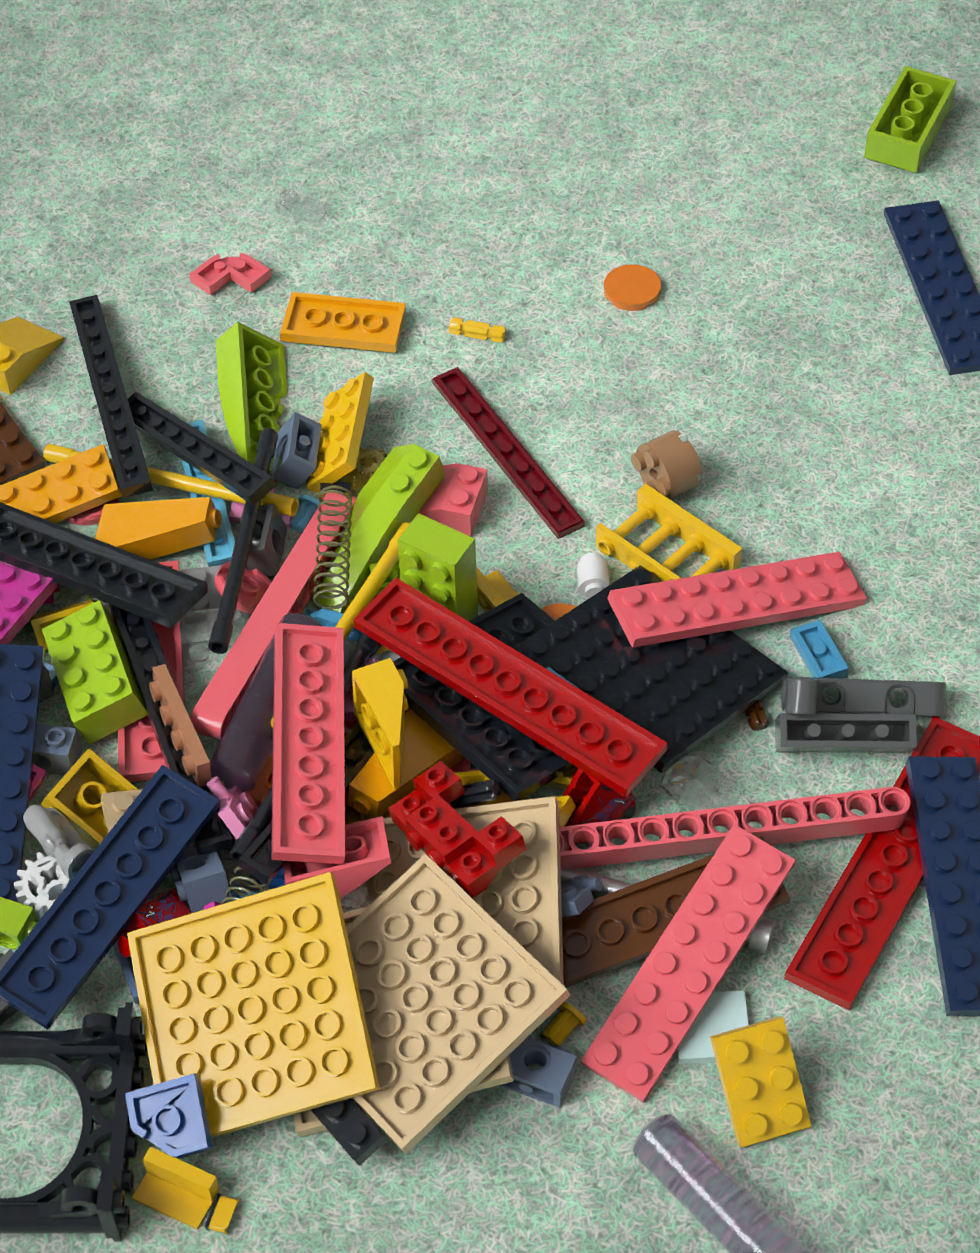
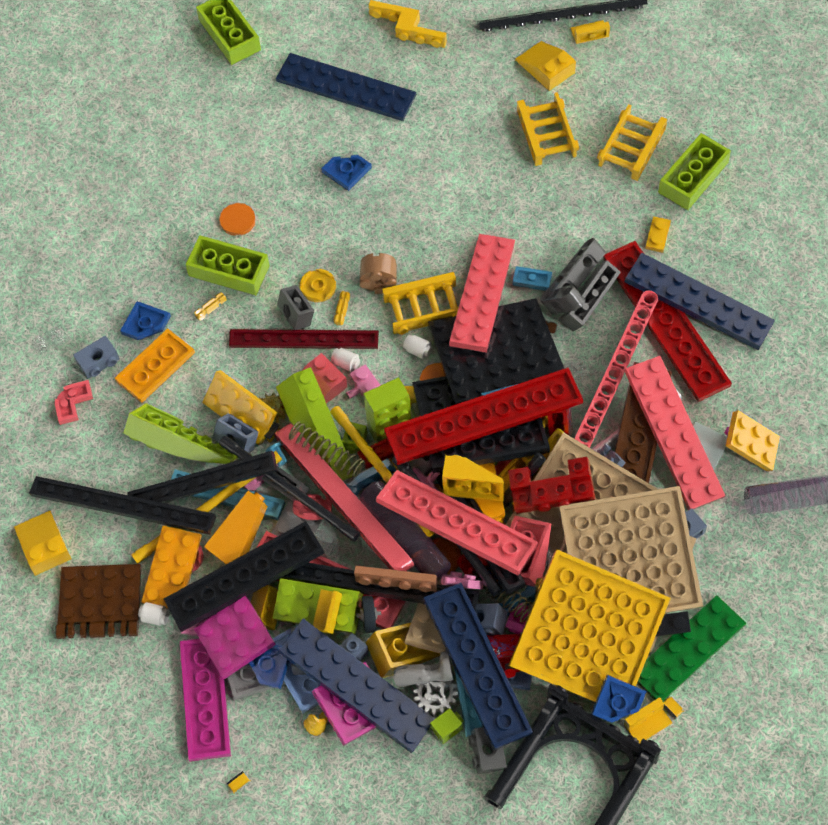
camera: 55 degrees left, 10 degrees up
none -> sand blue brick [73,336,120,379]
none -> blue plate [120,301,171,340]
none -> lime brick [185,235,270,296]
none -> dark grey brick [277,285,314,330]
none -> yellow tile [300,269,336,302]
none -> yellow panel [313,589,342,634]
none -> blue plate [321,155,372,191]
none -> white brick [331,348,360,372]
none -> yellow axle [334,291,350,325]
none -> bright pink plate [346,364,380,399]
none -> black wheel [356,596,381,633]
none -> green plate [637,595,746,702]

